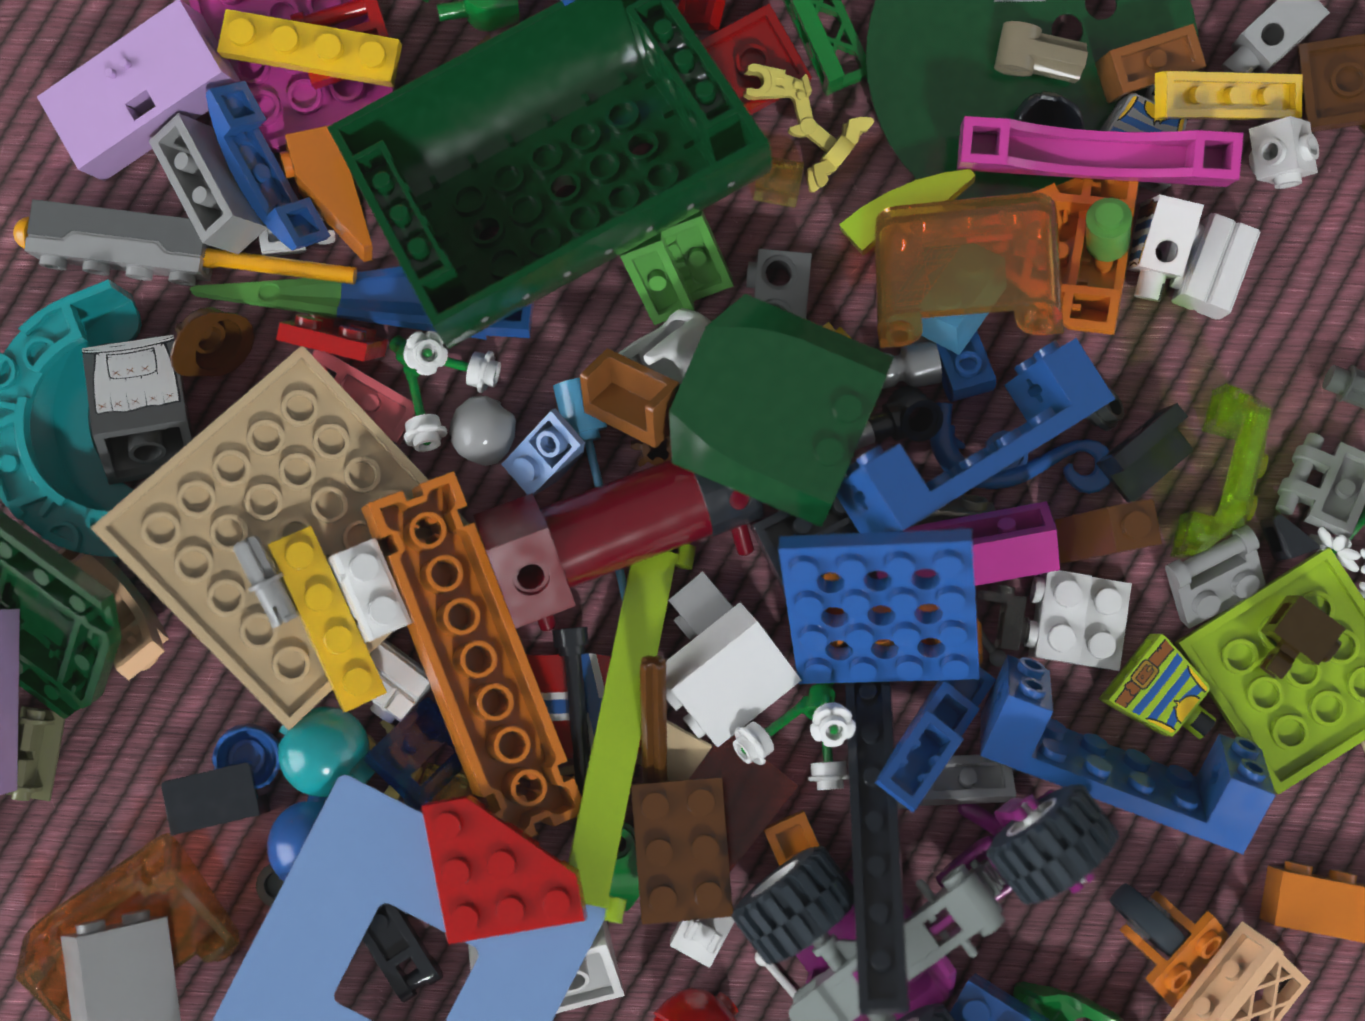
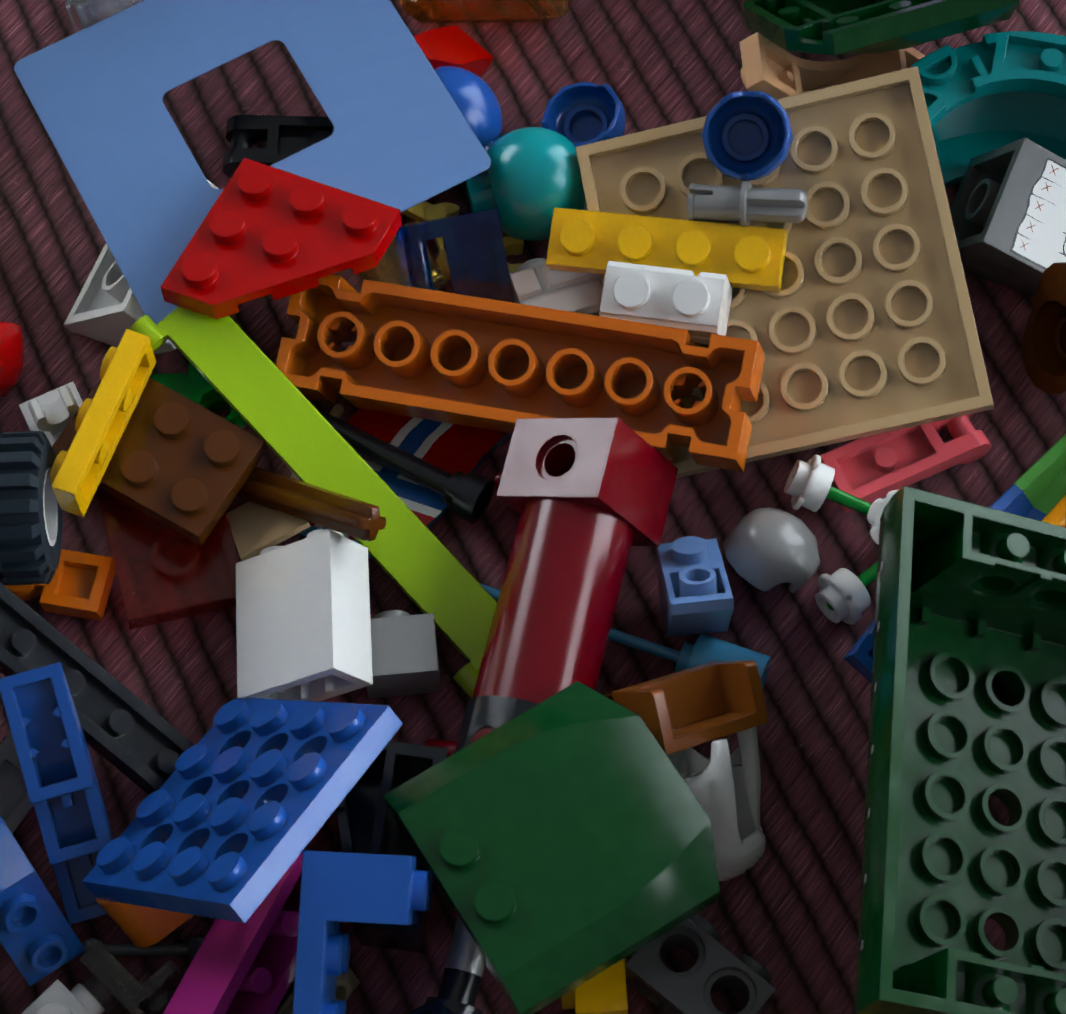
camera: 125 degrees right, 20 degrees down
black panel [161,762,271,836] -> none
red plate [276,313,388,362] -> none
bright green slope [620,210,734,325] -> none
white plant [733,683,856,790] -> none
none -> yellow plate [50,329,156,517]
none -> red slope [413,25,494,76]
none -> blue hair [701,91,793,181]

